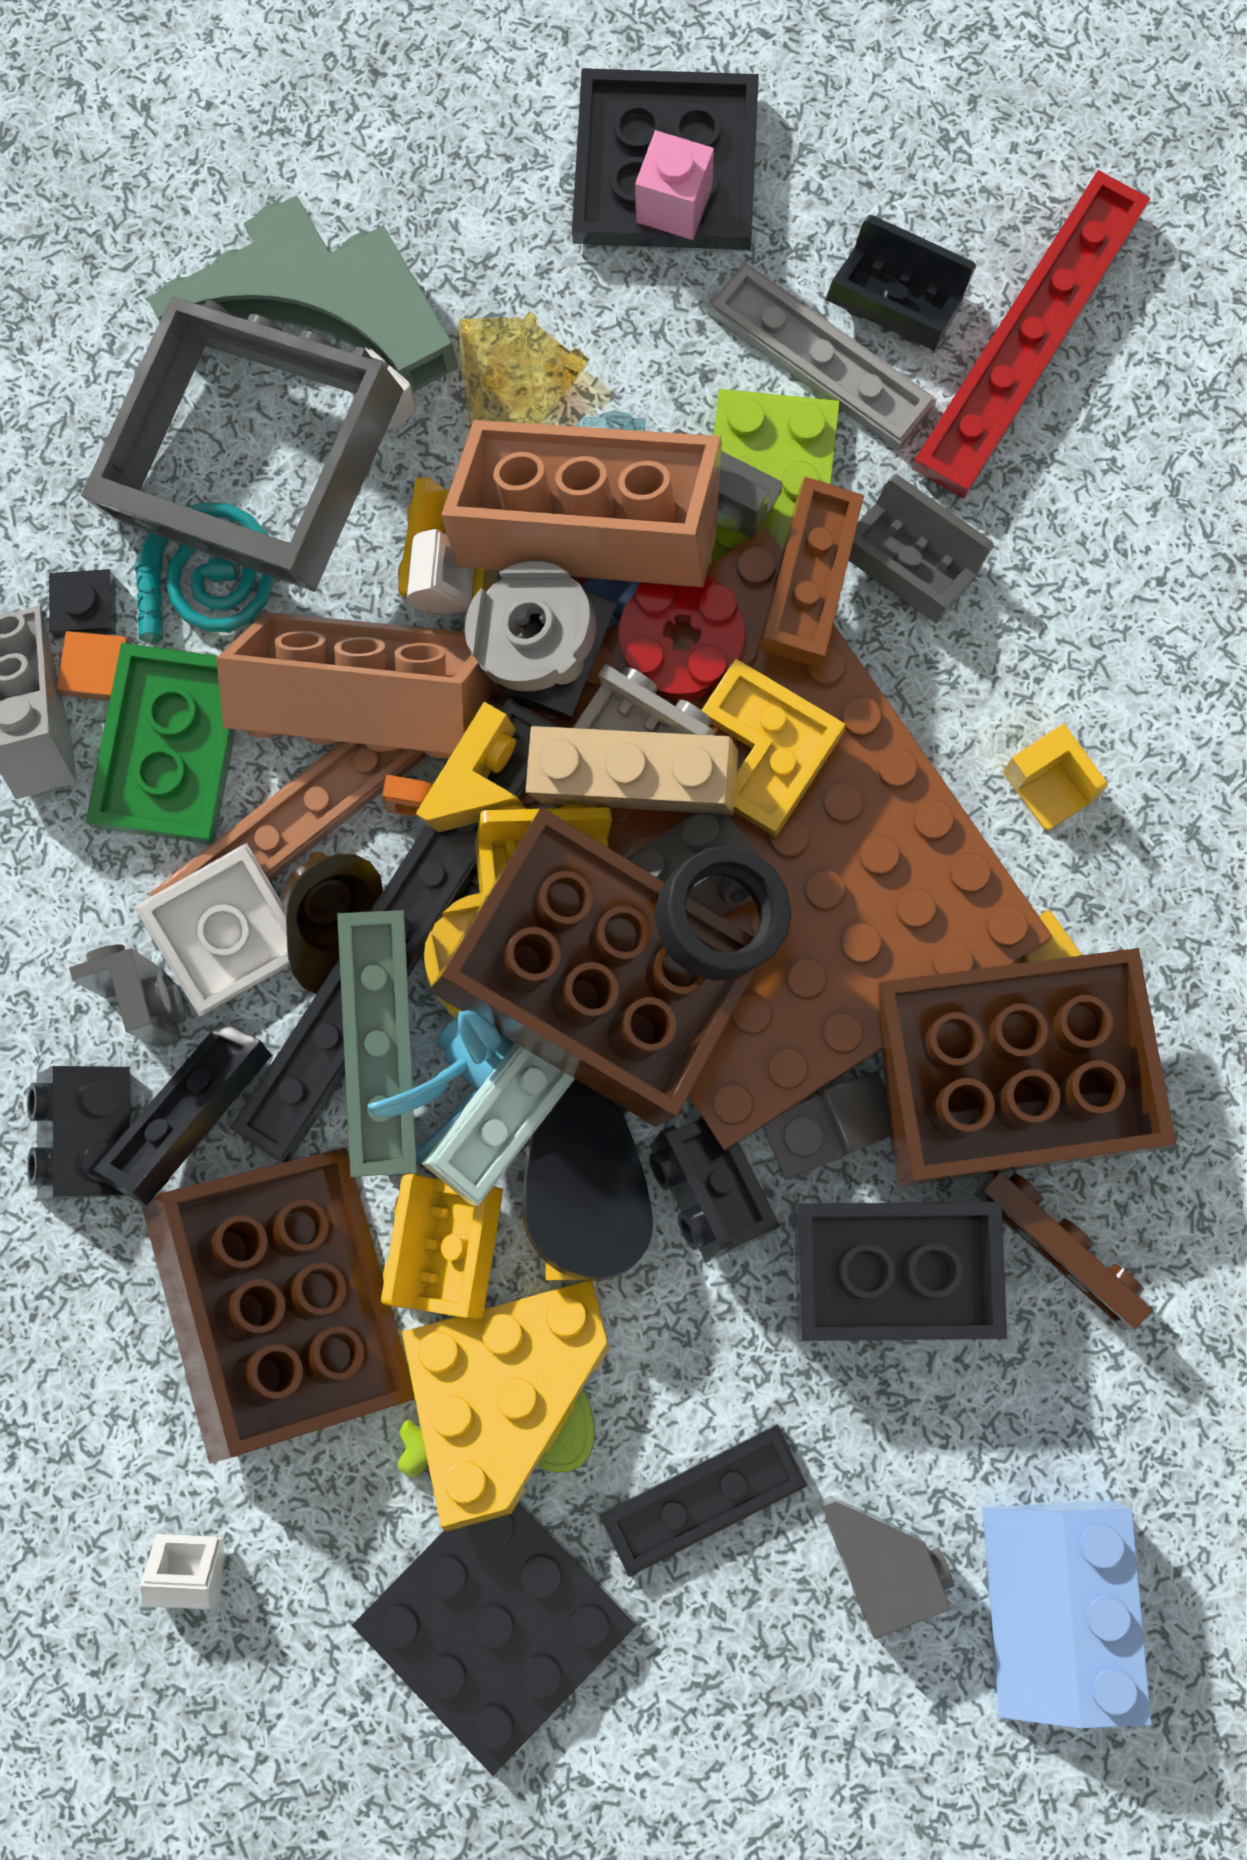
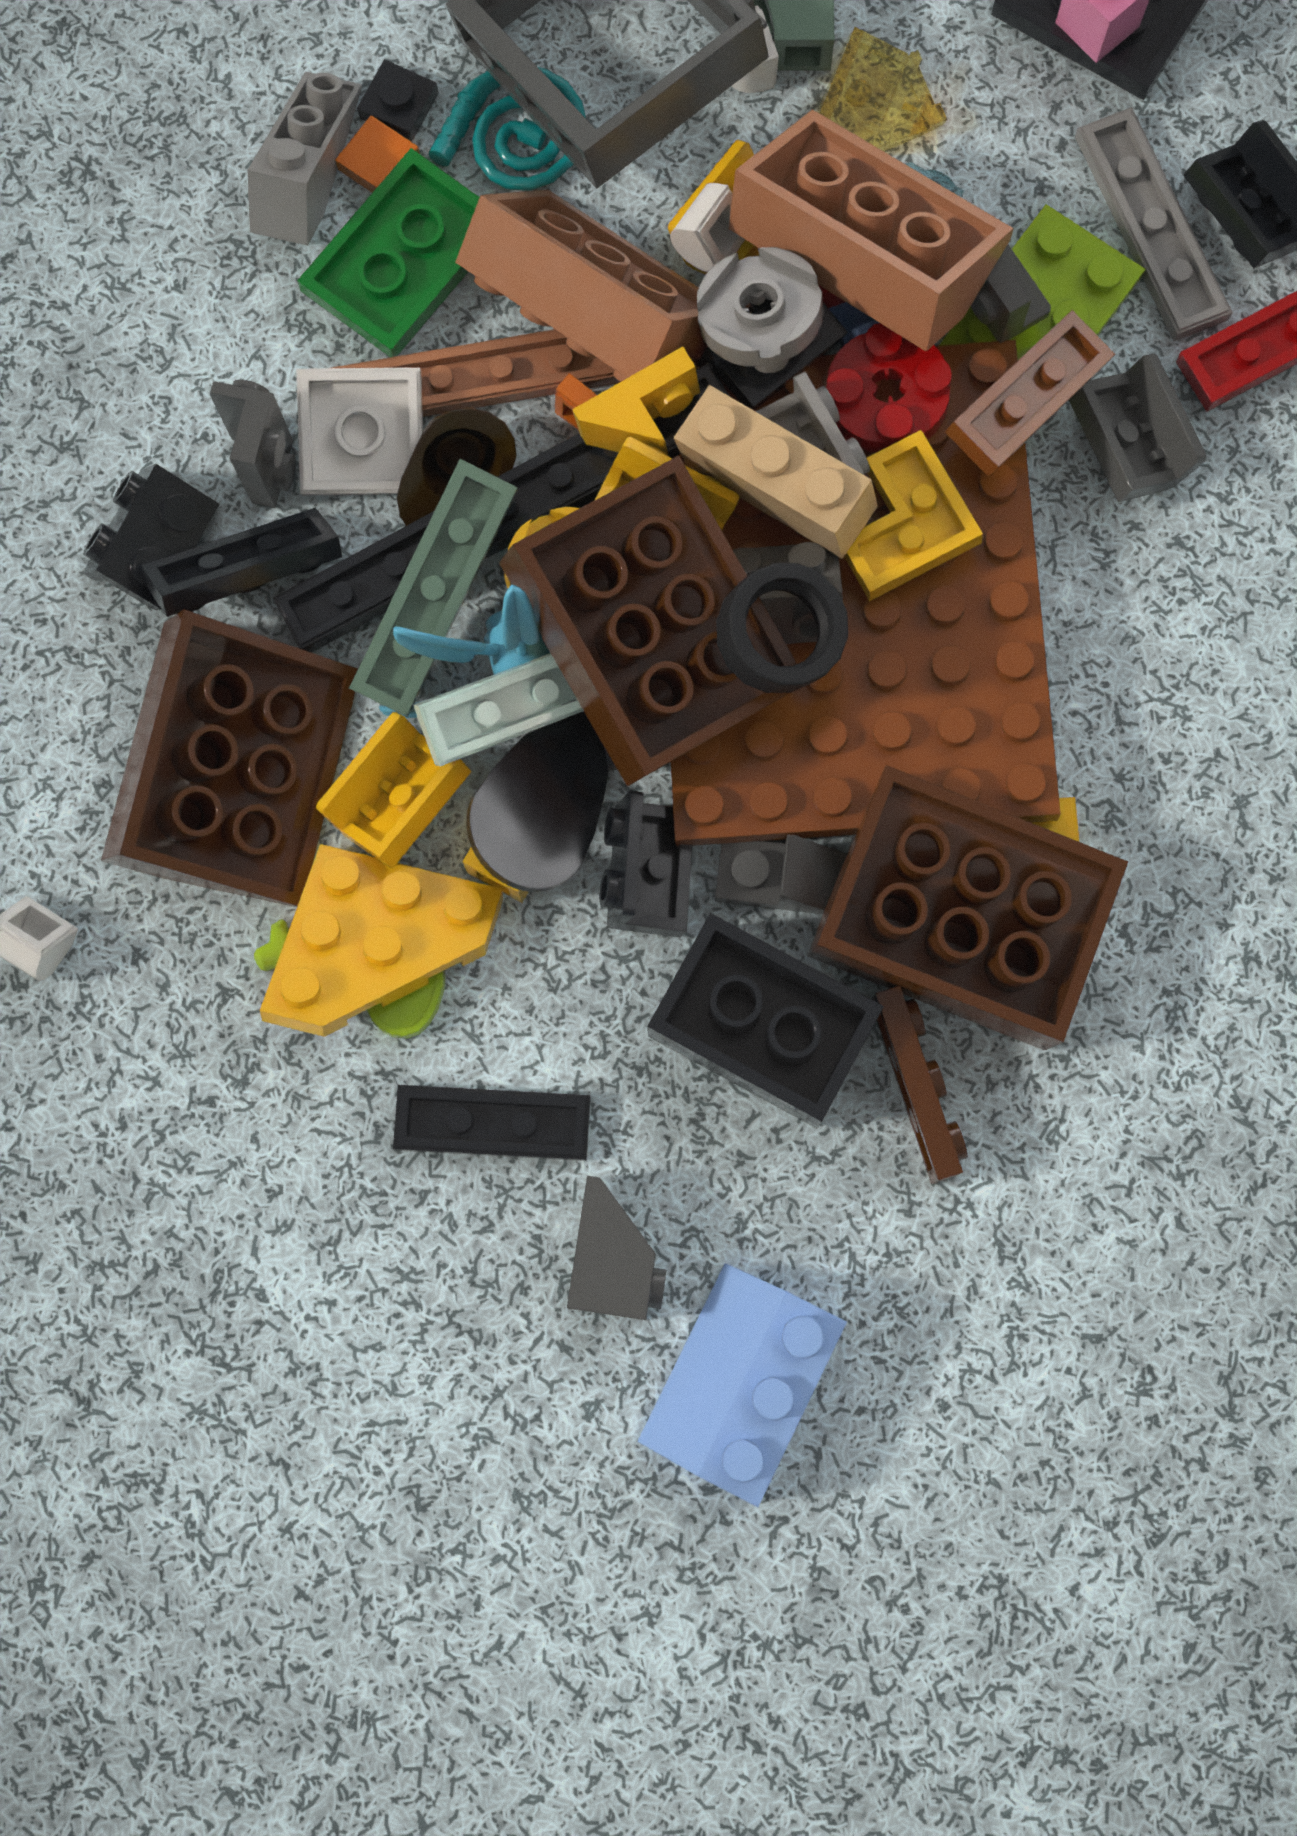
camera: 25 degrees right, 0 degrees up
black plate [351,1500,637,1776] -> none
yellow panel [1002,723,1108,831] -> none

